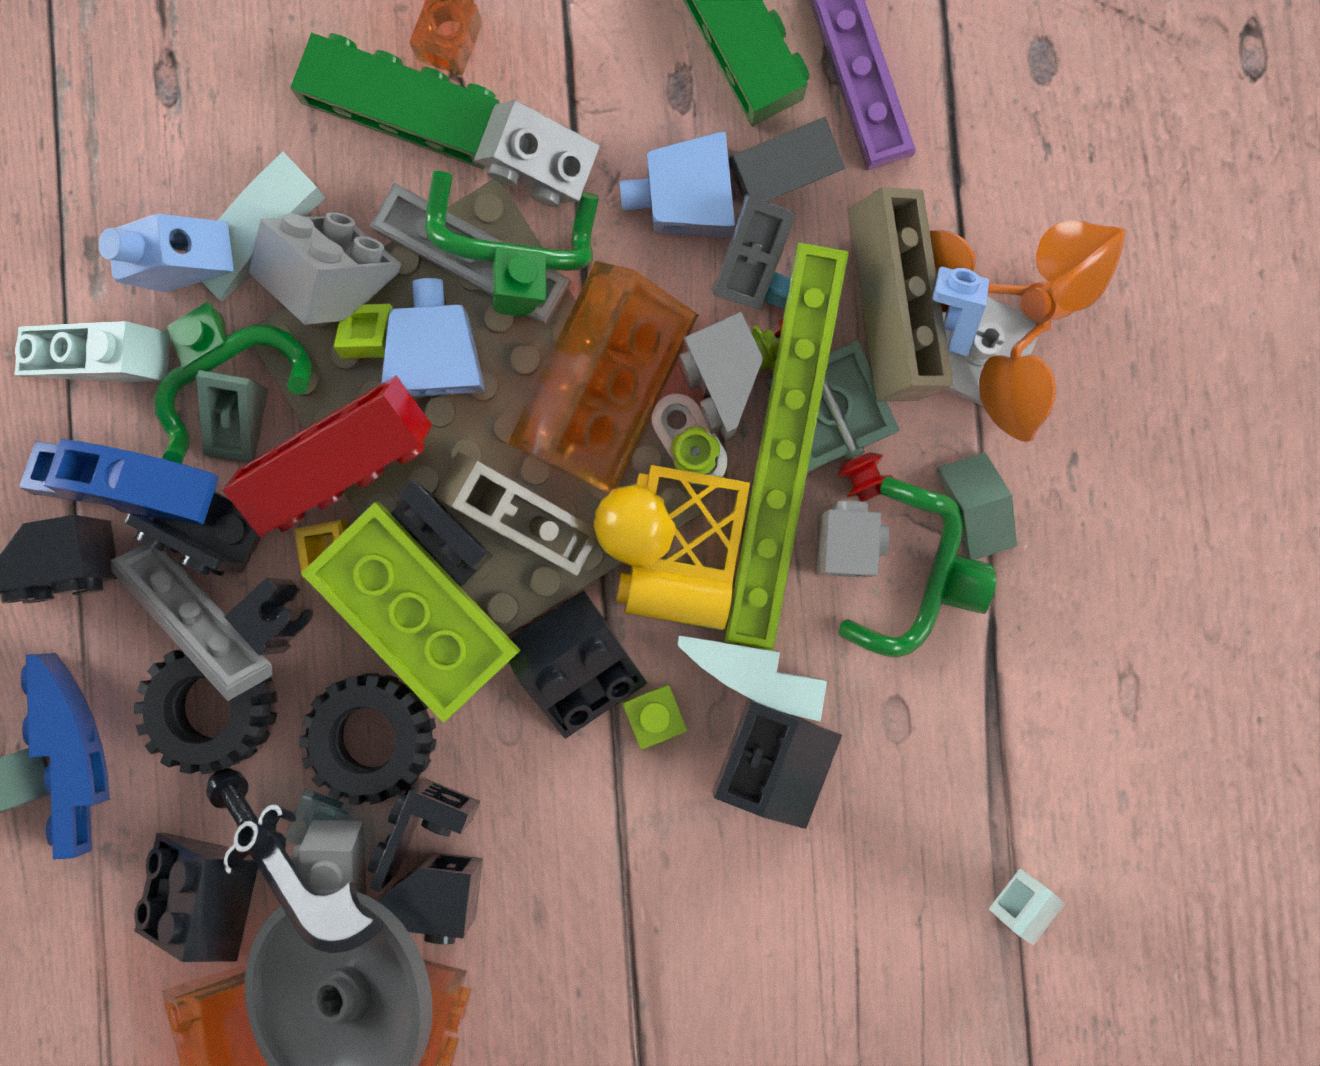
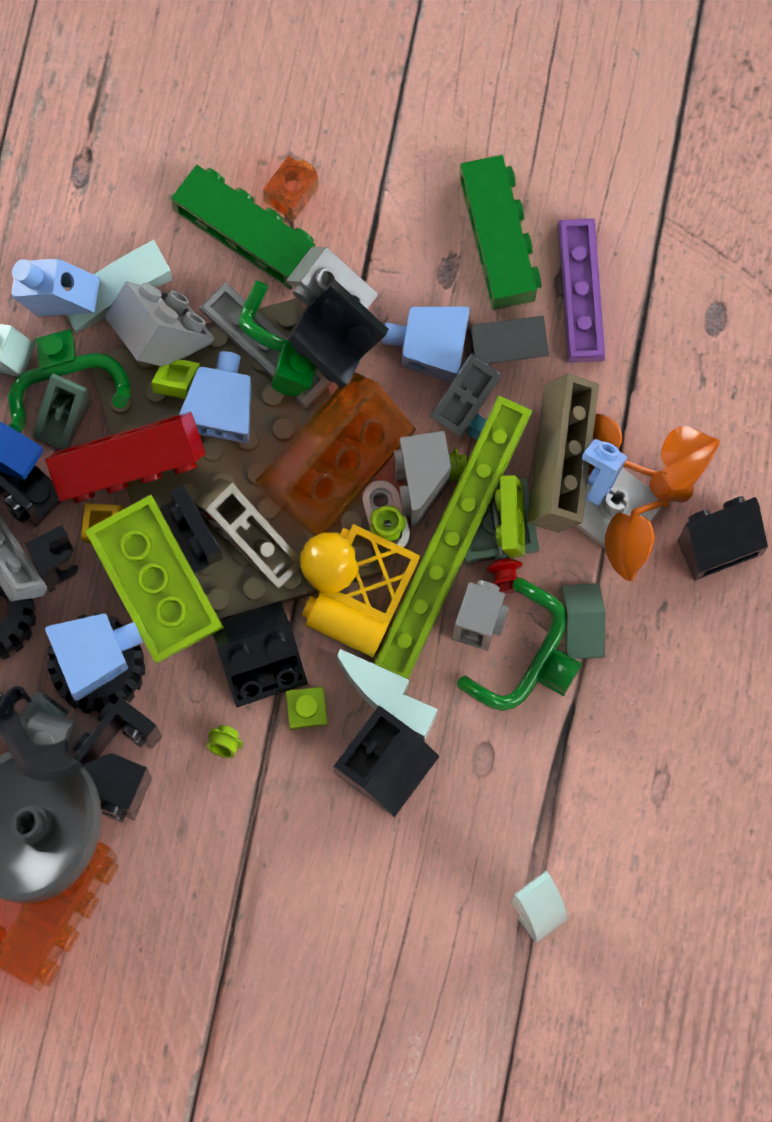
camera: 10 degrees right, 10 degrees down
none -> light blue torso [45,614,143,701]
none -> lime plate [206,725,243,758]
none -> black bracket [288,279,389,389]
none -> lime plate [495,475,525,558]
none -> black slope [677,496,768,581]

